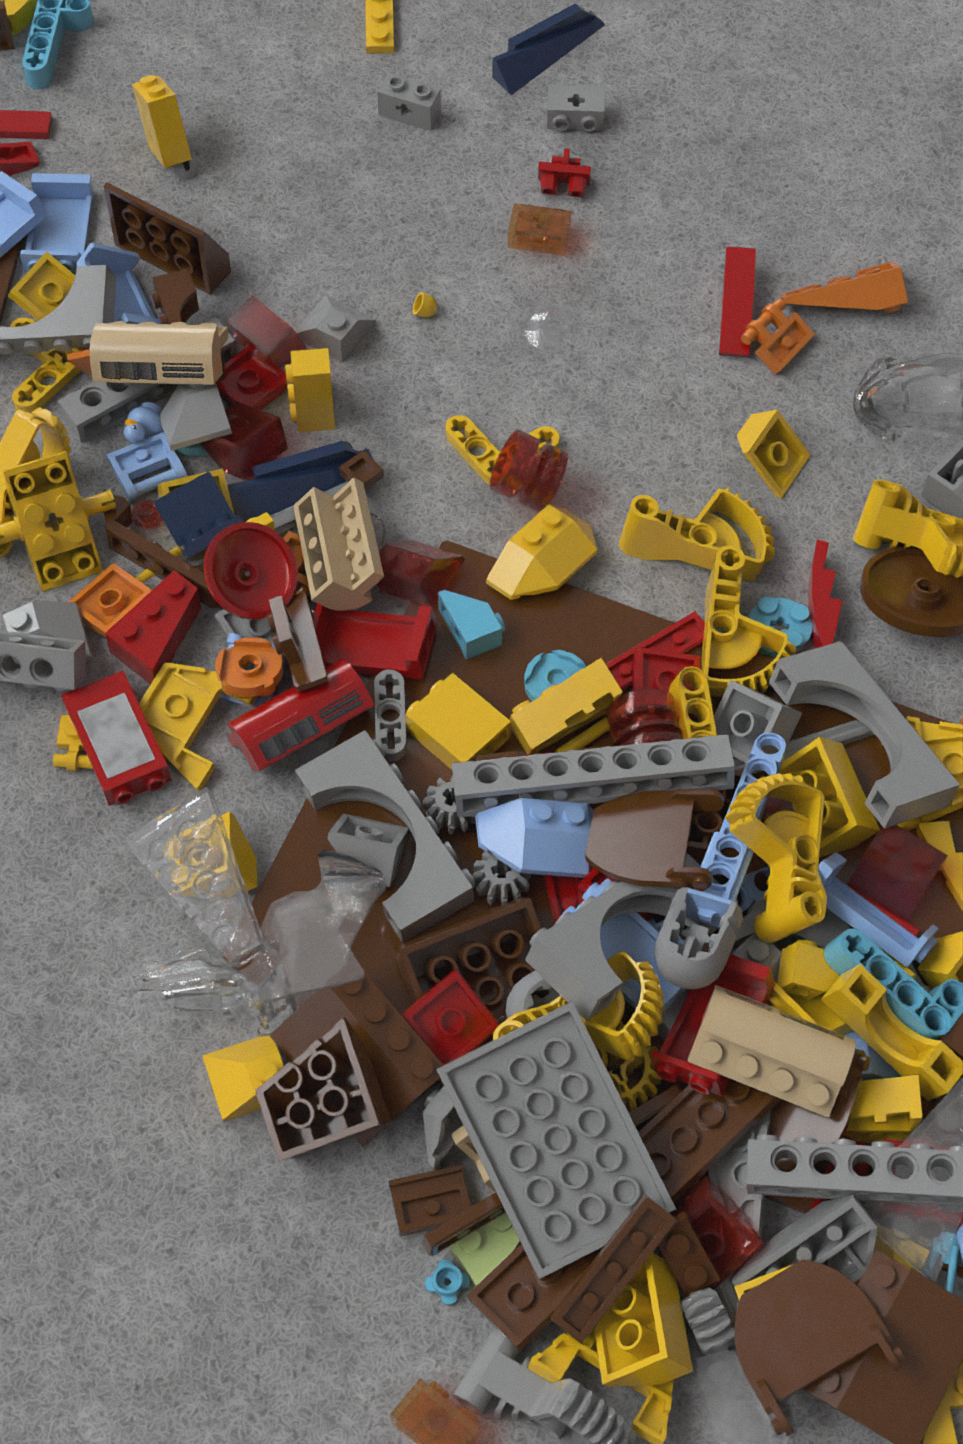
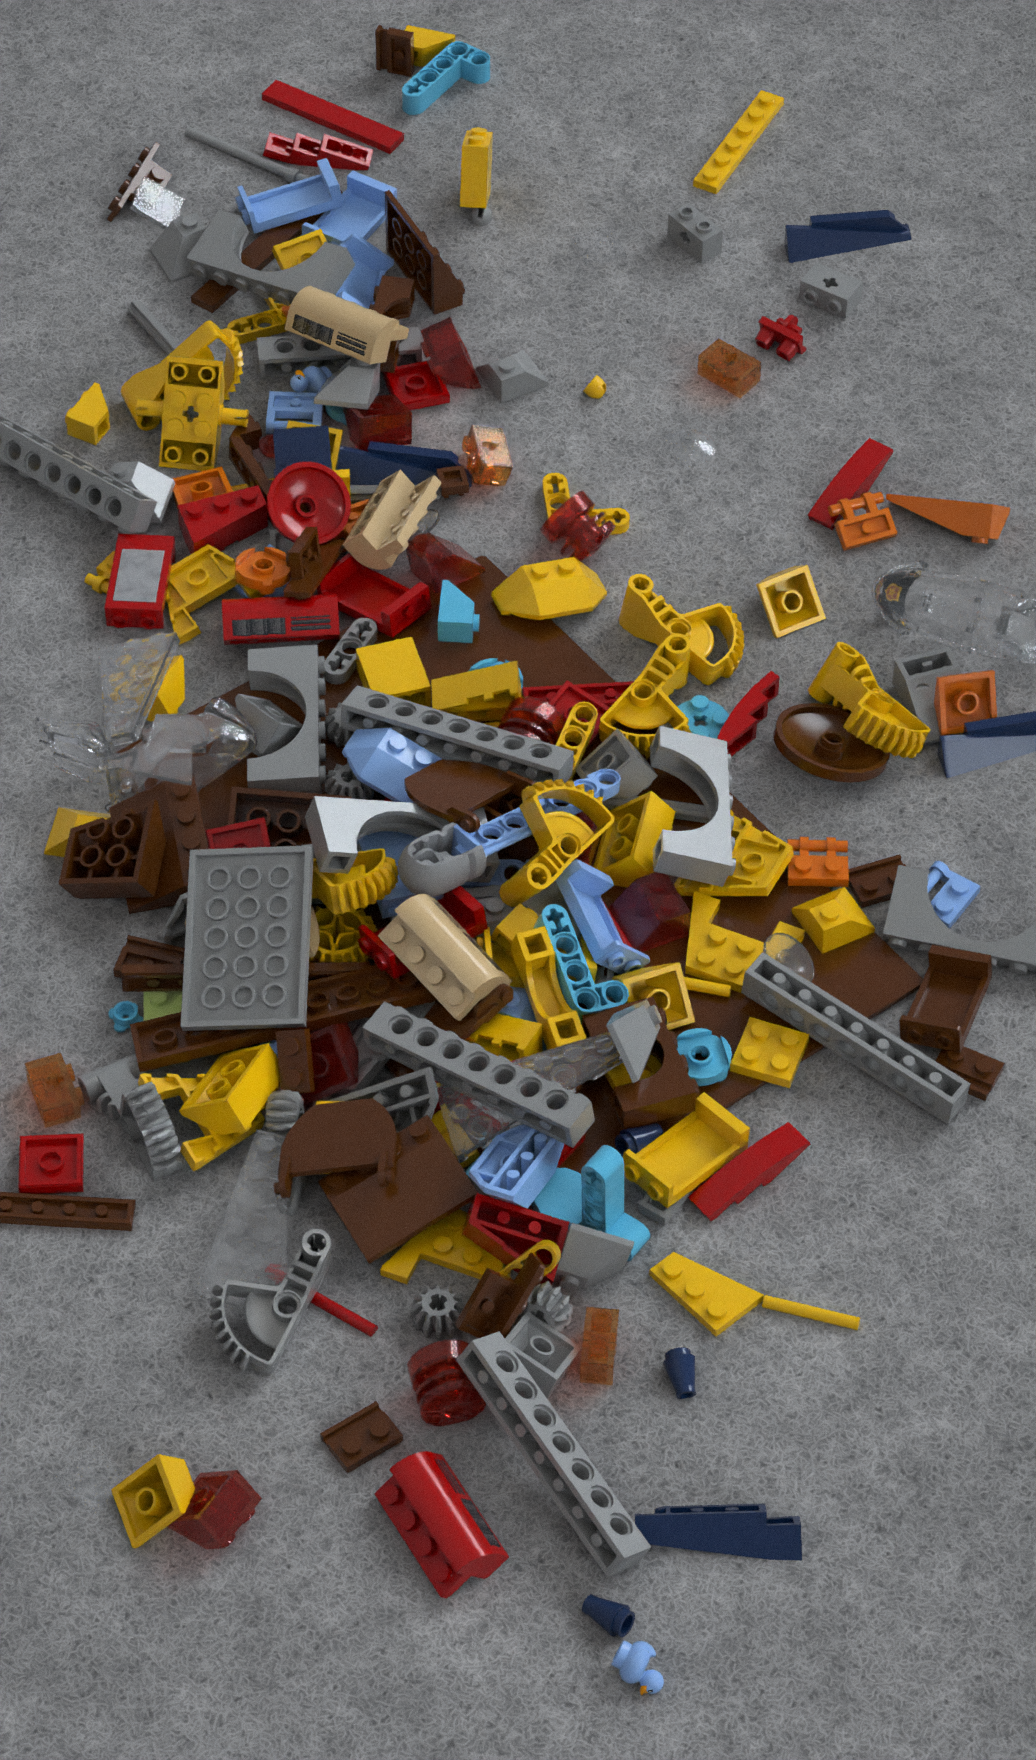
camera: 30 degrees right, 10 degrees down
yellow wedge [285,348,335,433] -> none
reddish brown plate [550,1194,677,1344] -> none
none -> clear orange brick [462,425,513,486]

